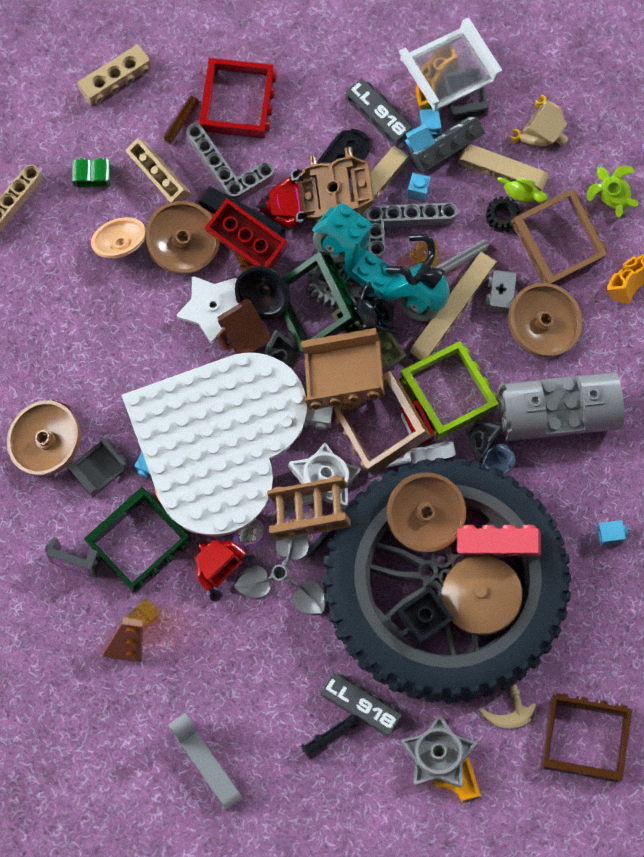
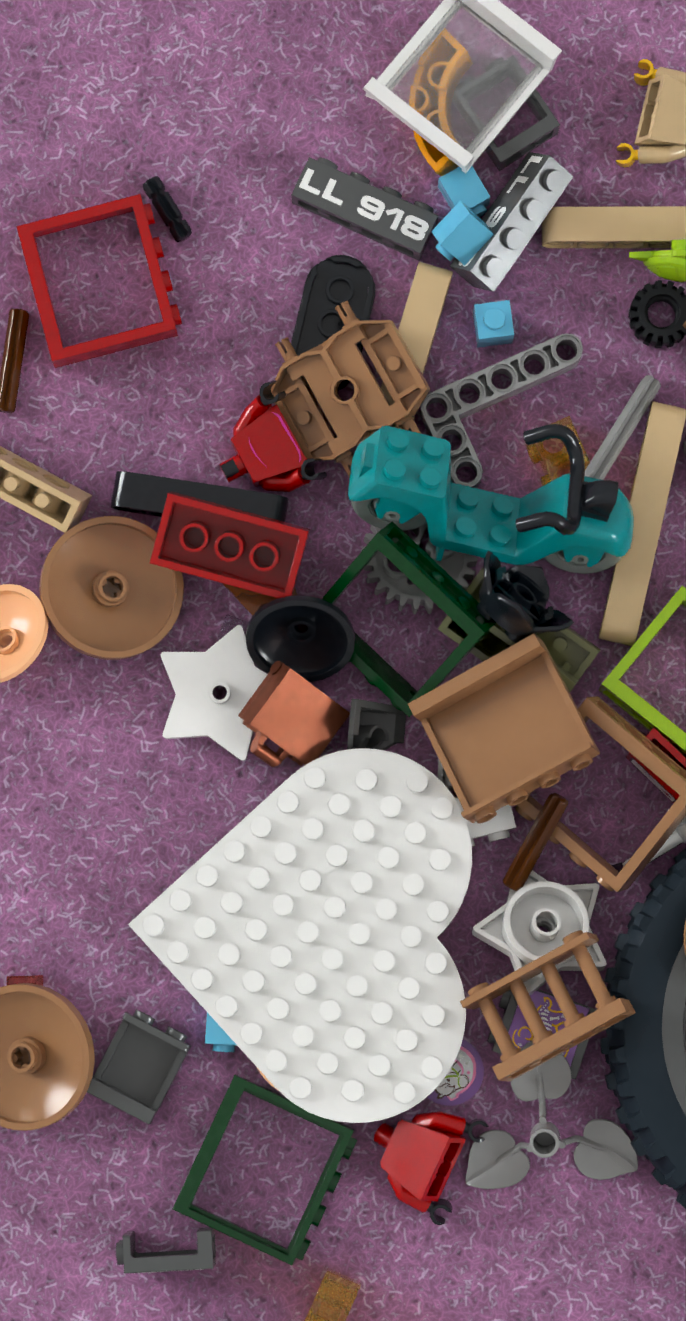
camera: 20 degrees left, 10 degrees up
light grey beam [187,124,274,202] -> none
none -> black axle [143,176,192,242]
none -> reddish brown axle [503,793,568,891]

